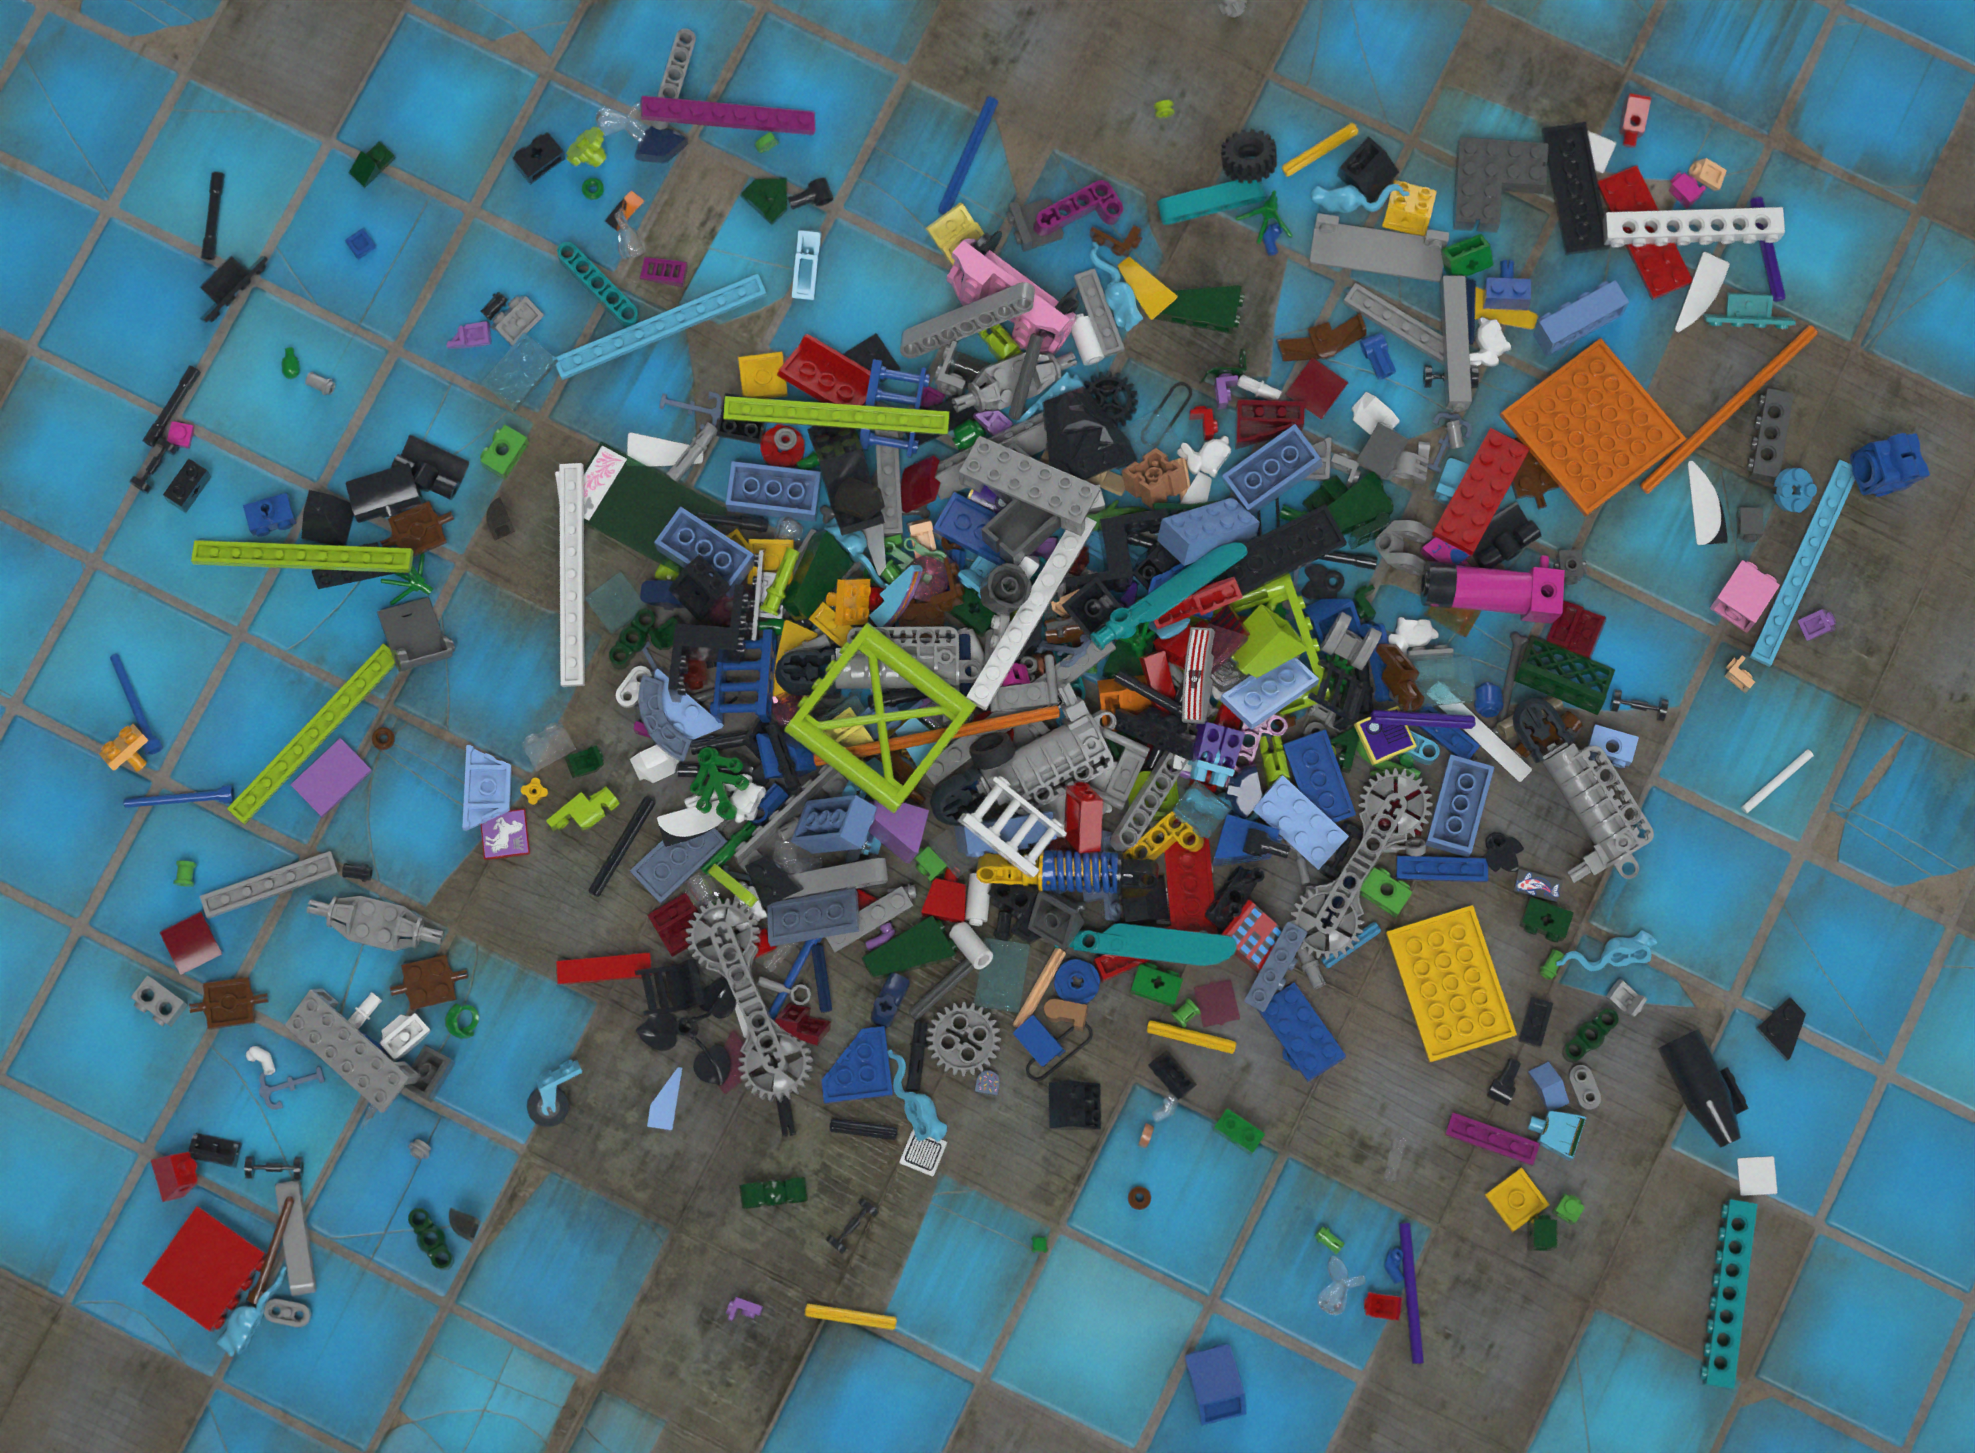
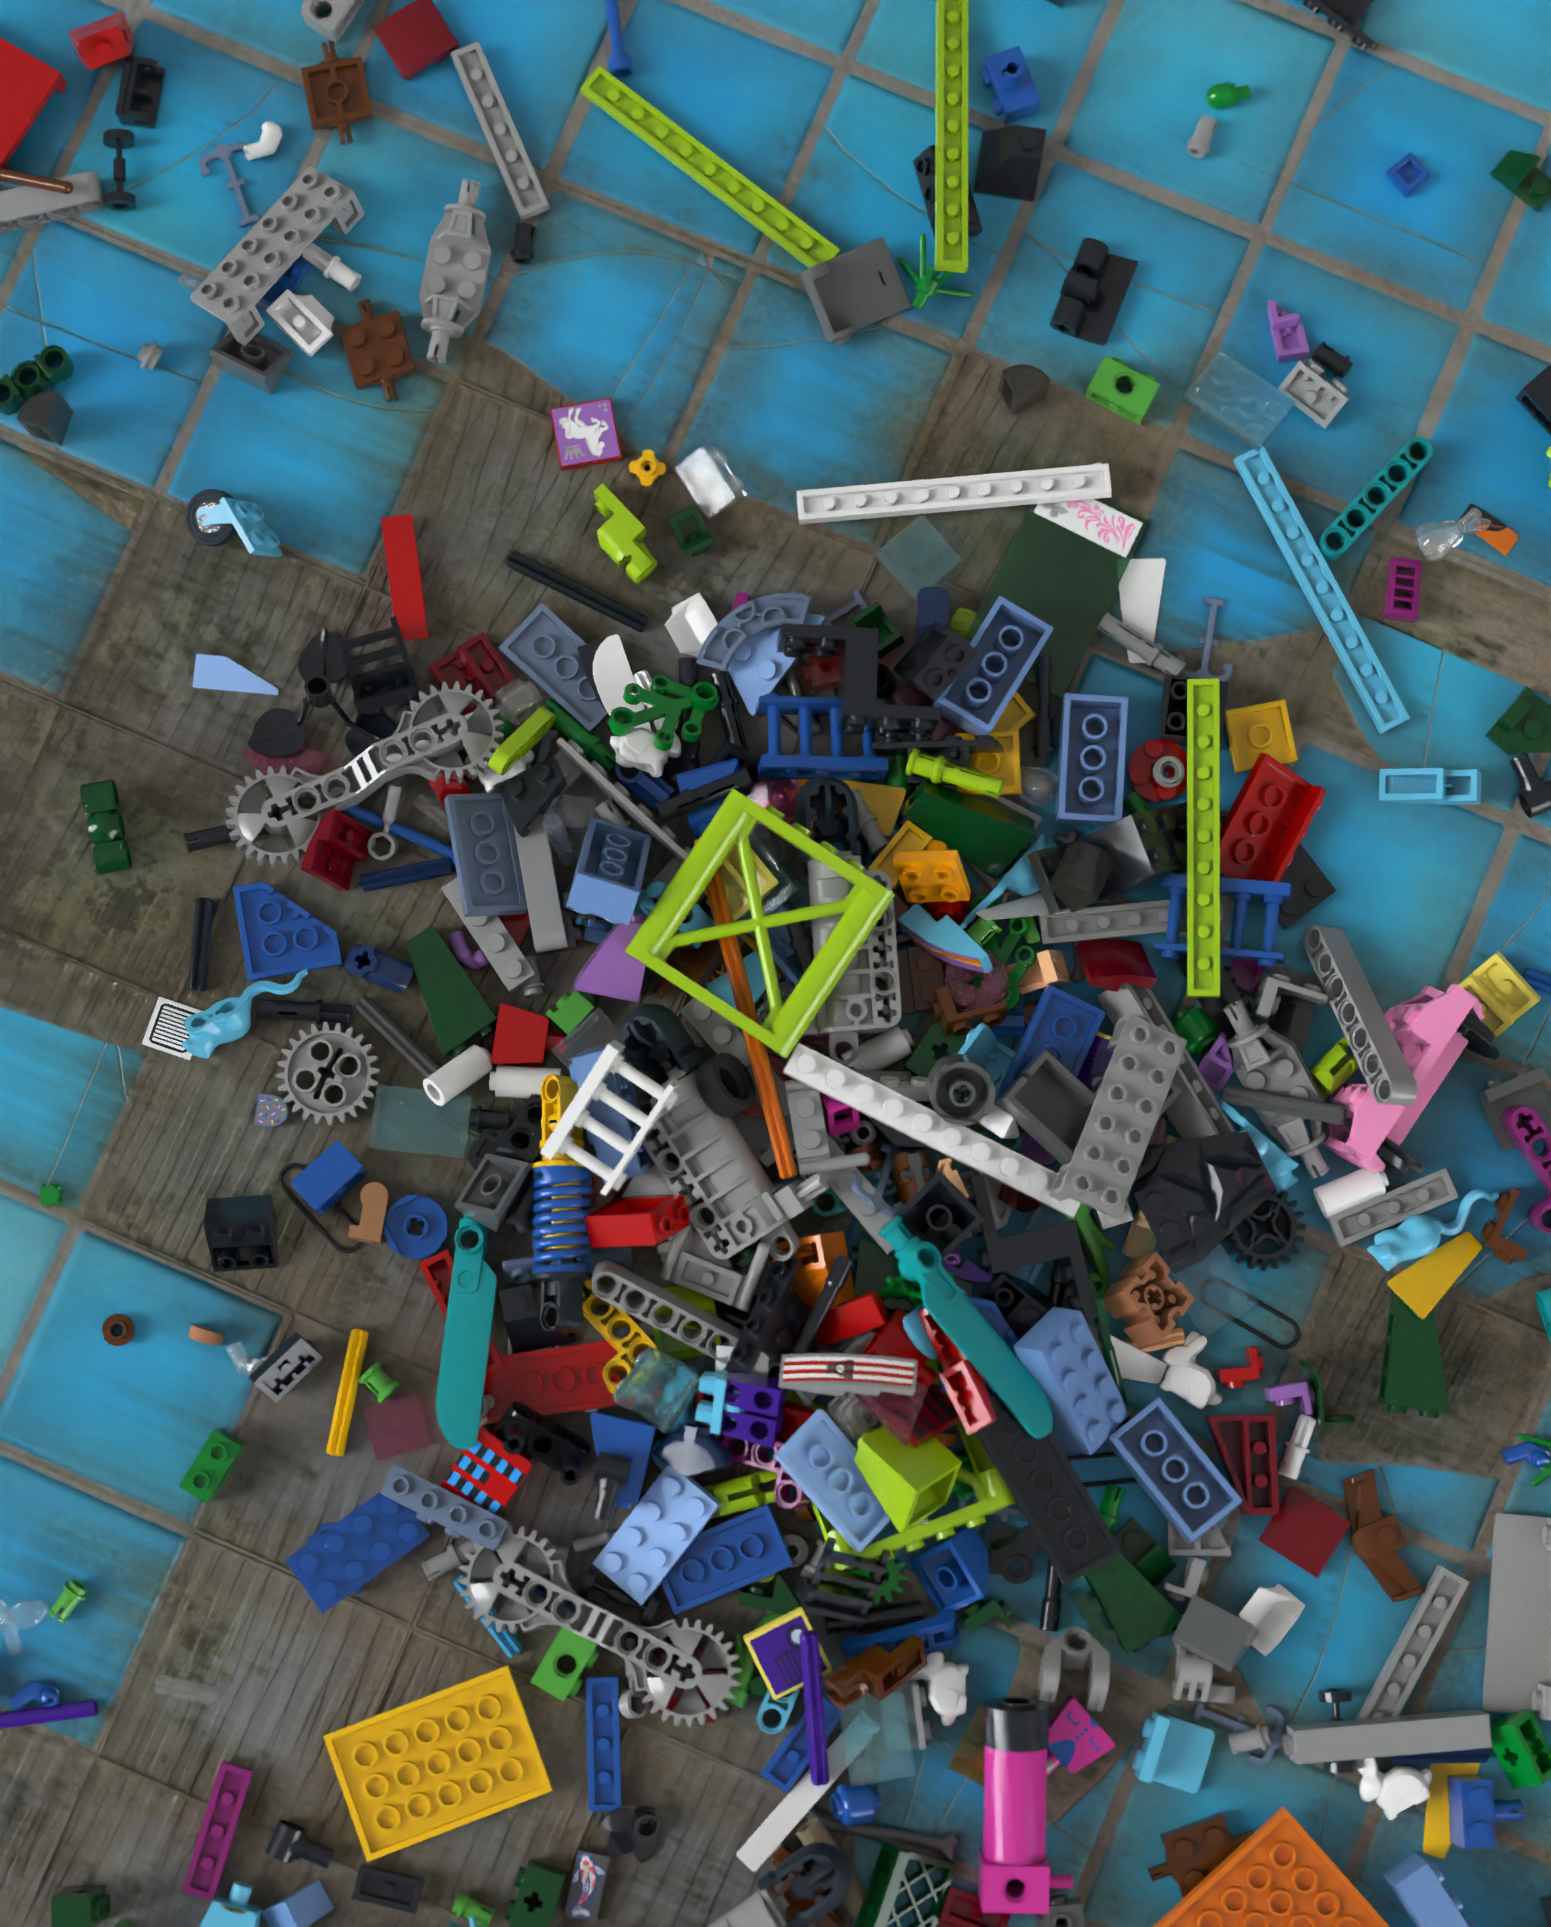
camera: 90 degrees right, 5 degrees up
bright green bush [173,861,197,887] -> none
medium lavender tile [291,738,372,818] -> none
black panel [346,463,423,523] -> none
reddish brown plate [372,727,395,750] -> none
reddish brown plate [380,501,454,557] -> none
green piece [445,1004,479,1039] -> none
light blue wing [462,745,512,831] -> none
green plate [582,178,604,200] -> none
dark green piece [609,609,656,670] -> none
white plate [616,666,652,708] -> none
black wheel [825,1197,879,1255] -> none
dark blue axle [959,634,971,697] -> none
light nougat axle [1013,948,1066,1028] -> none
green brick [1130,963,1183,1008] -> none
light grey piece [1321,612,1382,670] -> none
blue piece [1360,332,1396,380] -> none
medium blue brick [1425,754,1494,858] -> none
red plate [1432,428,1530,556] -> none
black panel [1472,502,1541,569] -> none
yellow plate [1484,1168,1550,1233] -> none

